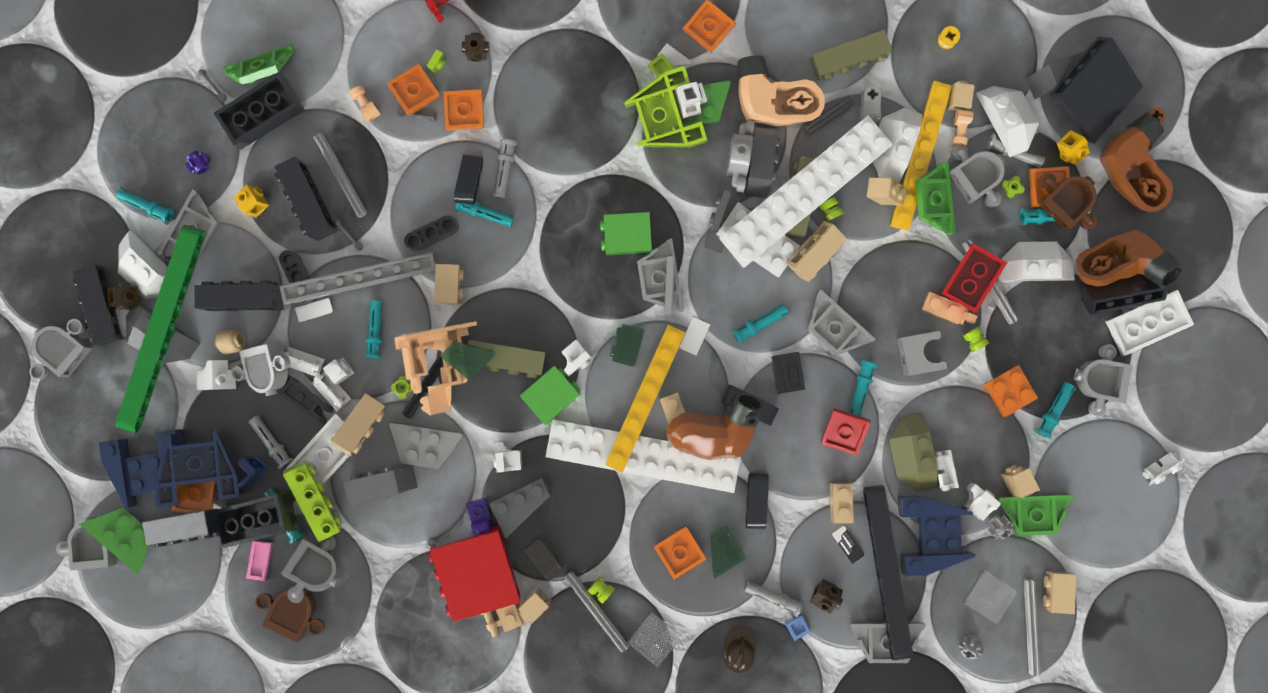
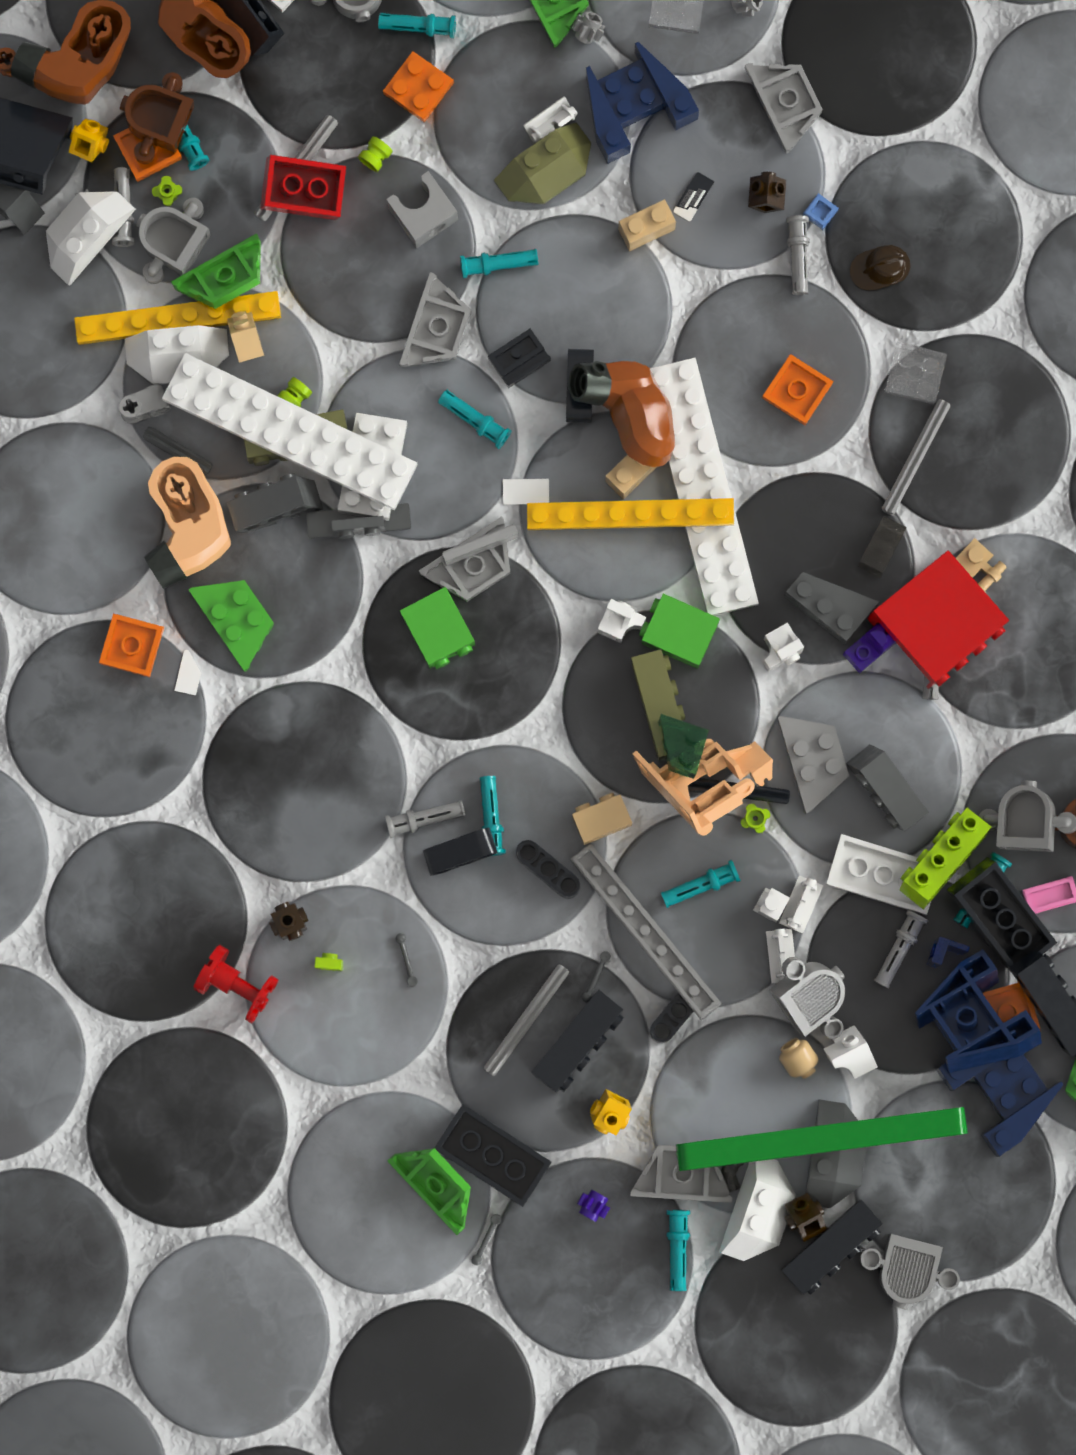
camera: 115 degrees left, 5 degrees down
black brick [194,280,284,311] -> none
black hinge [279,378,334,423] -> none
white sticker [295,298,333,322] -> none
tan brick [331,393,385,457] -> none
light nougat leg [349,85,381,123] -> none
orange plate [387,64,440,116] -> none
orange plate [443,89,484,131] -> none
tan brick [518,587,552,623] -> none
lime wheel [588,576,615,604] -> none
clear green brick [610,324,645,367] -> none
lime wedge [624,65,707,148] -> none
lime plate [648,53,674,78] -> none
white brick [673,82,707,119] -> none
clear green wing [710,525,746,578] -> none
light grey piece [726,119,755,192] -> none
black beam [746,473,769,530] -> none
tan brick [786,221,847,282] -> none
olive brick [810,29,892,81] -> none
plate [821,408,871,456] -> none
black beam [863,484,913,661] -> none
light nougat hinge [921,292,978,325] -> none
yellow wheel [938,26,960,49] -> none
tan brick [948,81,974,111] -> none
light nougat leg [952,109,973,146] -> none
white brick [963,483,1001,521] -> none
white wedge [997,241,1074,282] -> none
tan brick [1001,465,1040,498] -> none

